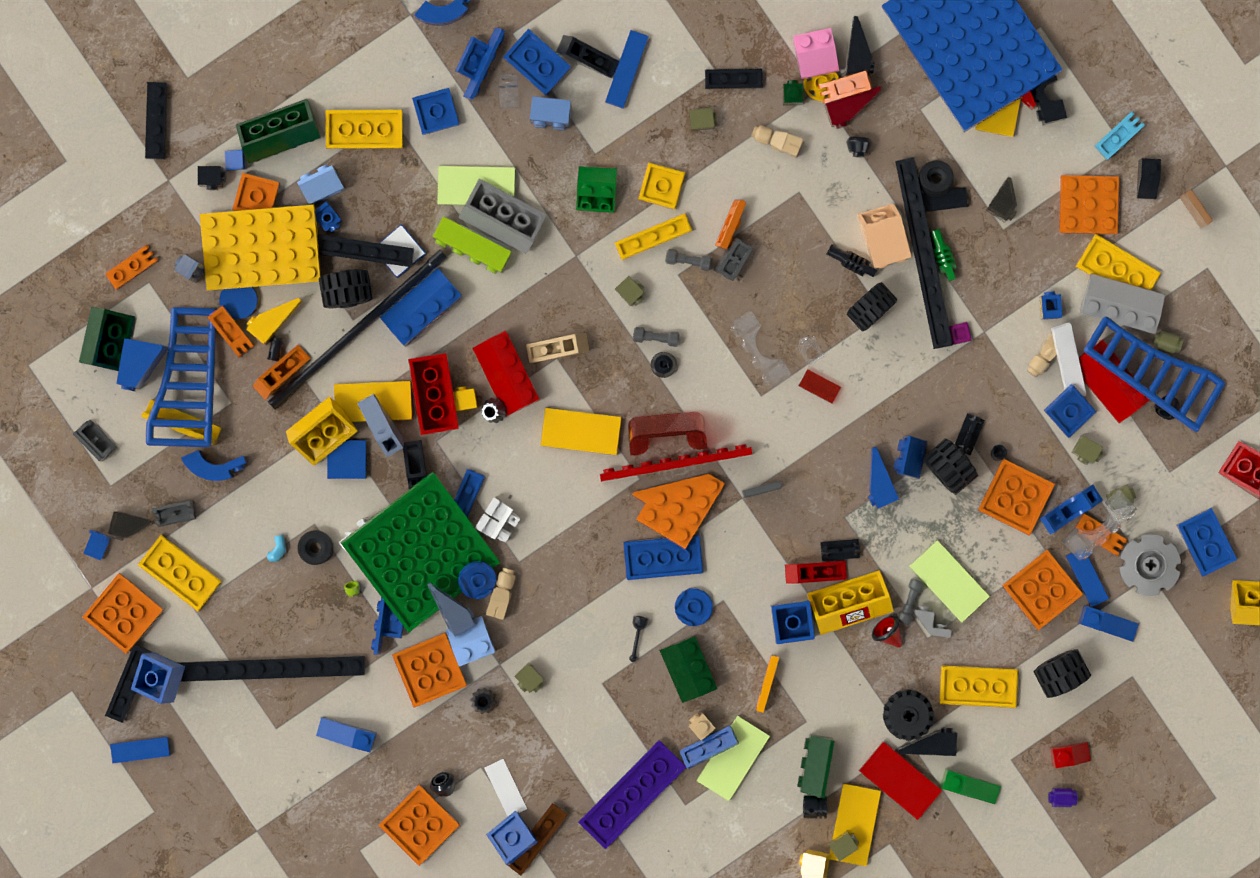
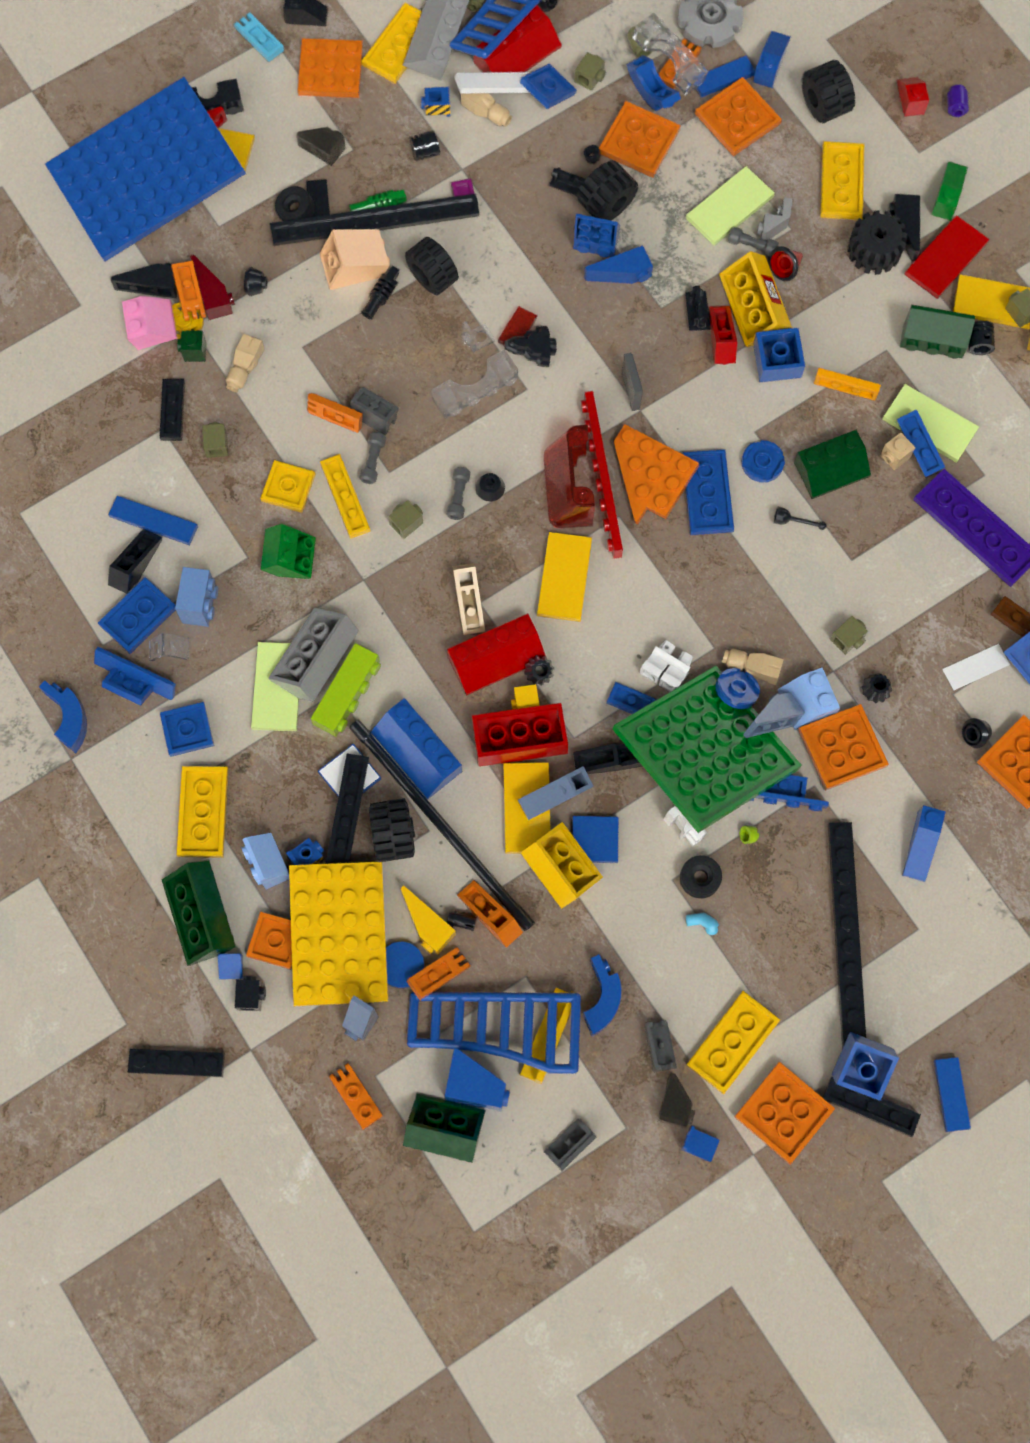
camera: 95 degrees left, 15 degrees down
none -> black piece [409,130,440,162]
none -> black rock [504,326,557,367]

